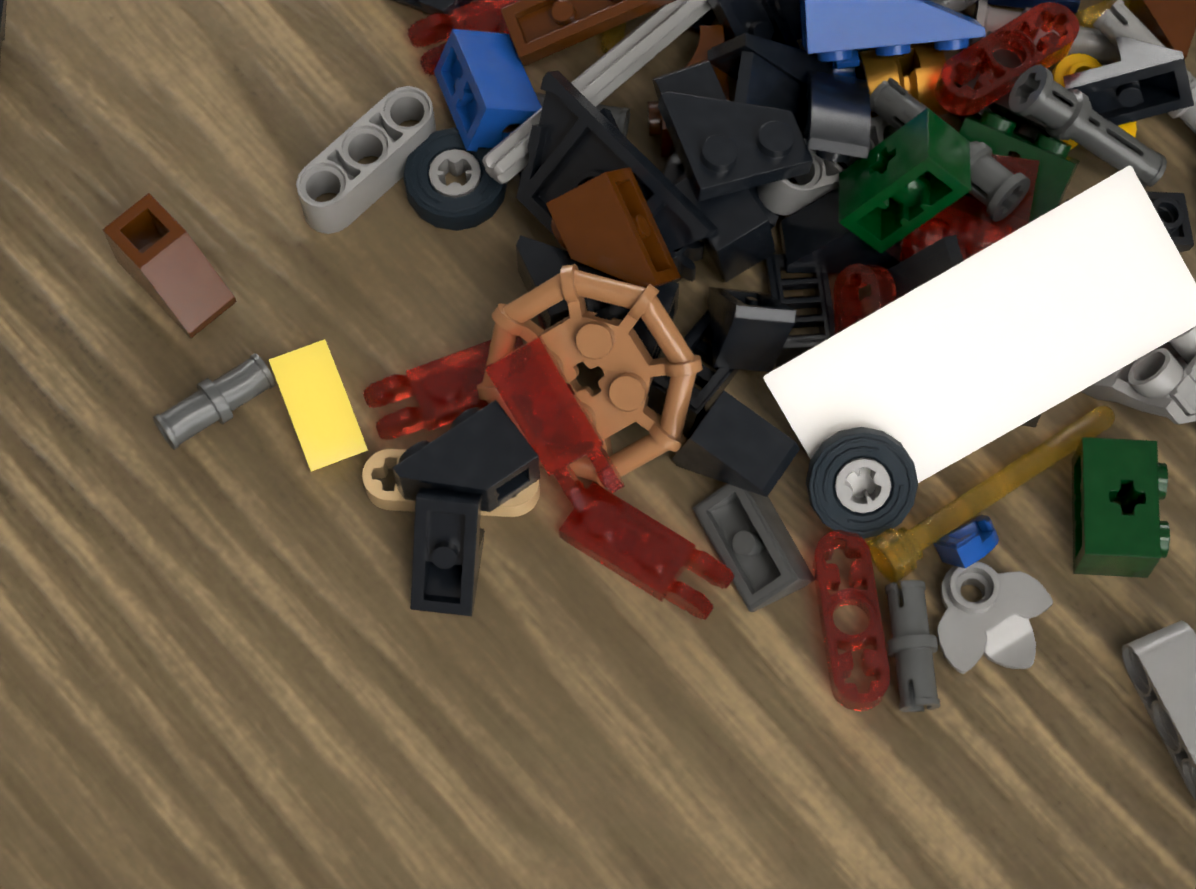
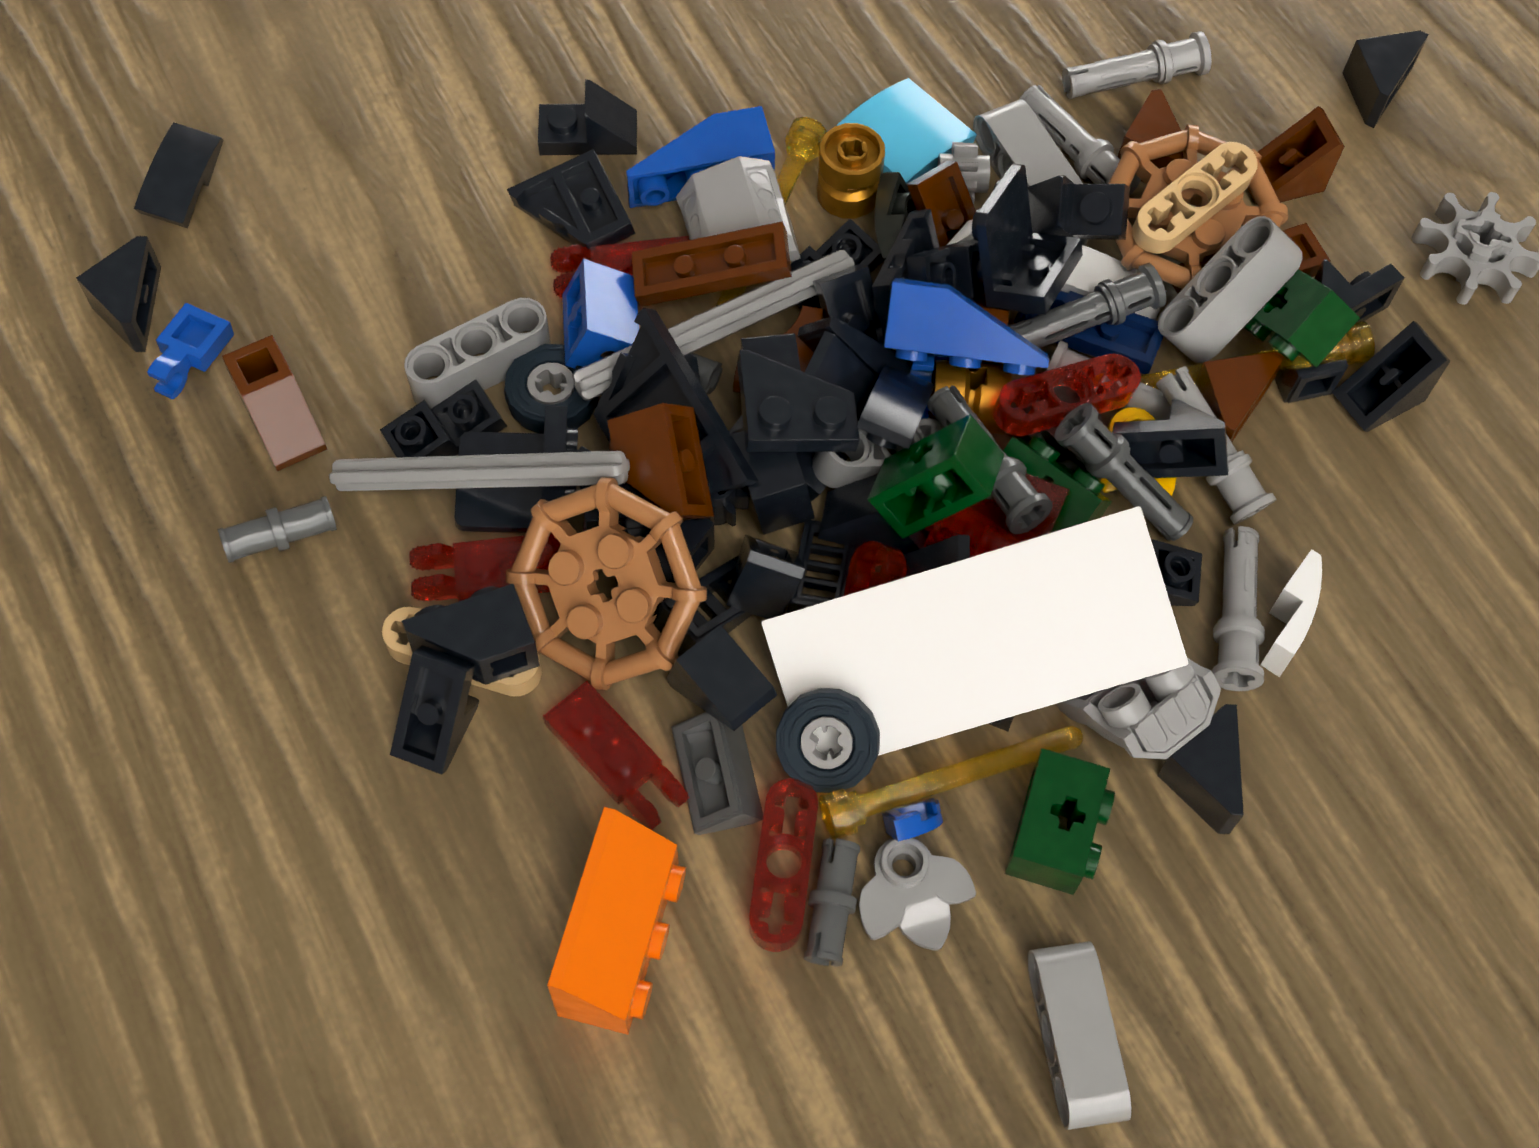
camera: 10 degrees right, 5 degrees down
light yellow slope [269,339,368,472] -> none
clear red hinge [485,335,624,513] -> none
none -> blue plate [147,303,234,399]
none -> light grey axle [329,451,630,491]
none -> black slope [380,379,507,457]
none -> black bracket [454,406,578,534]
none -> orange slope [547,807,686,1035]

